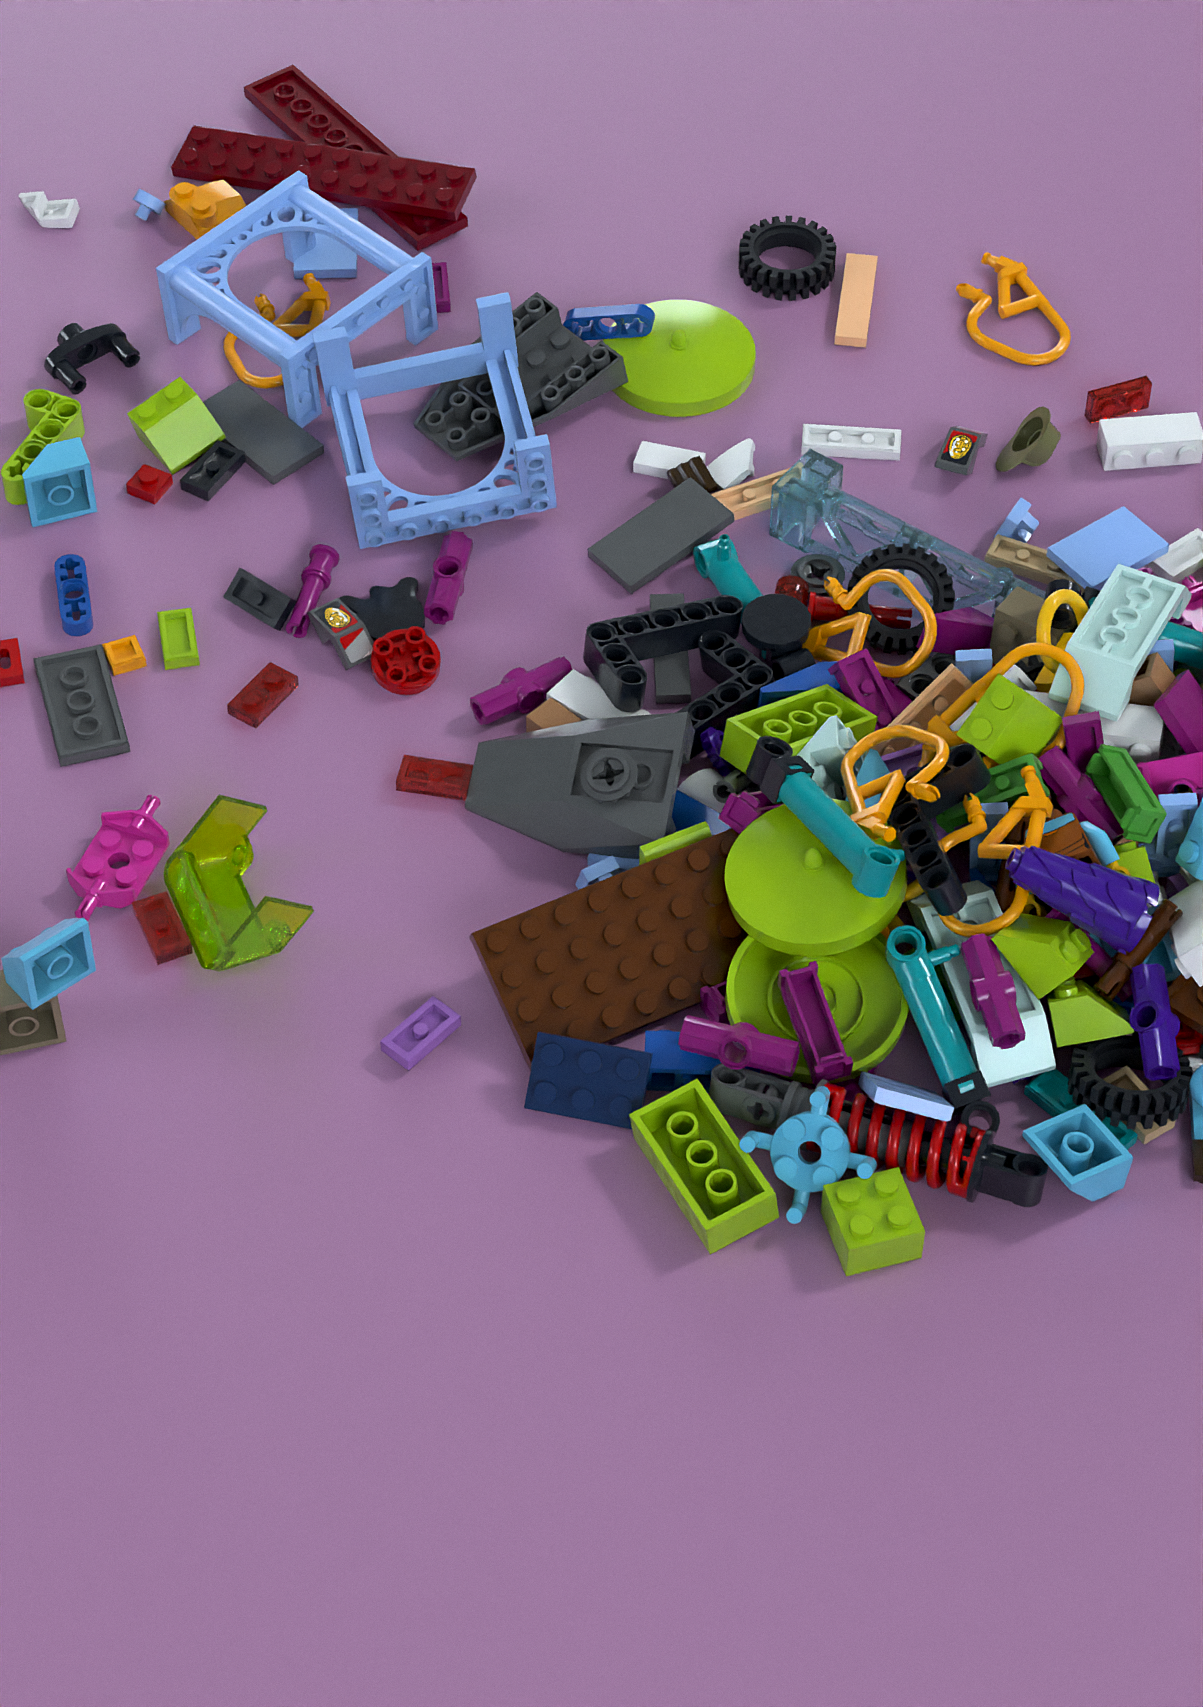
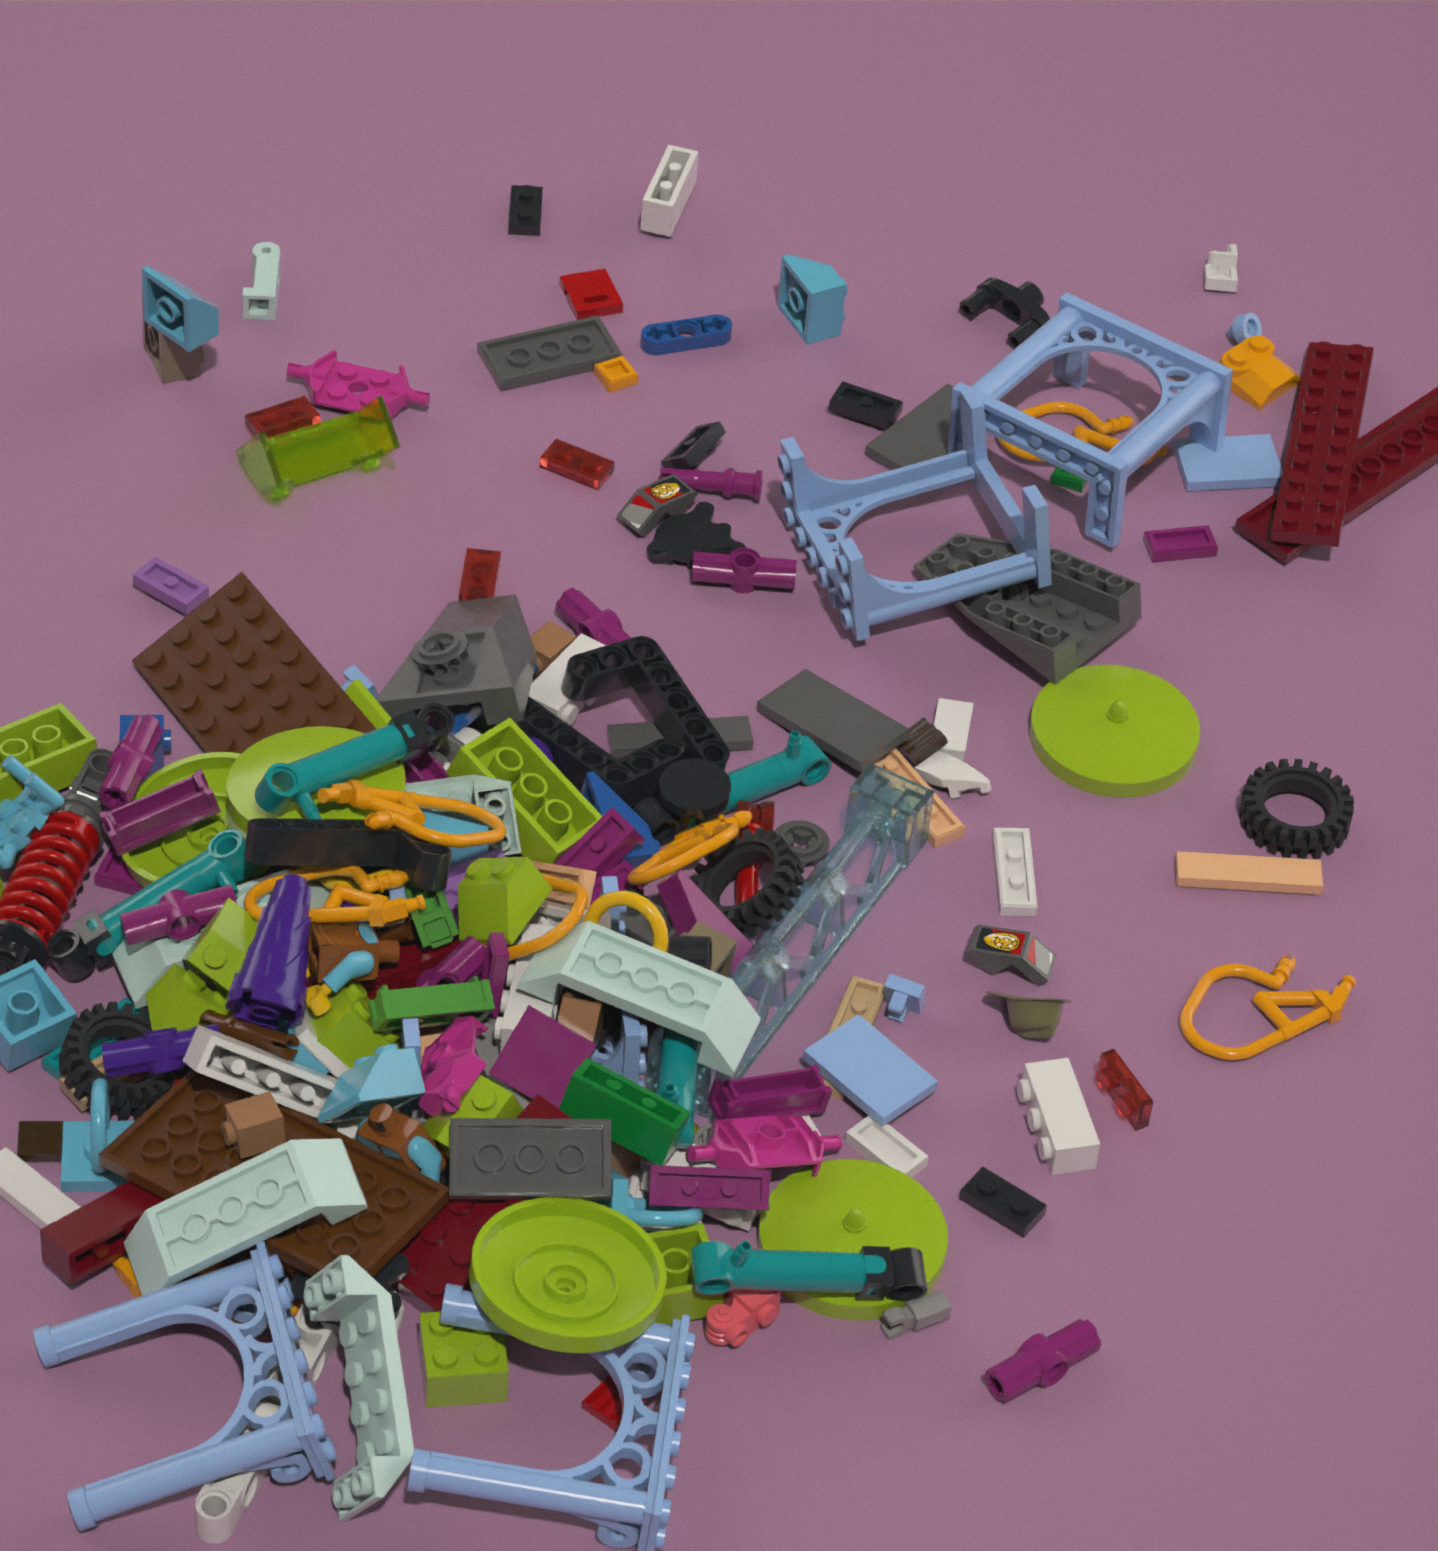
camera: 80 degrees right, 5 degrees down
lime beam [1,389,85,505] -> none
red plate [126,464,173,504] -> none
lime slope [127,377,226,475] -> none
lime tile [157,607,200,670] -> none
red tile [371,626,441,695] -> none
dark blue plate [524,1031,653,1129] -> none
blue beam [563,304,655,341] -> none
light blue tile [858,1071,954,1122] -> none

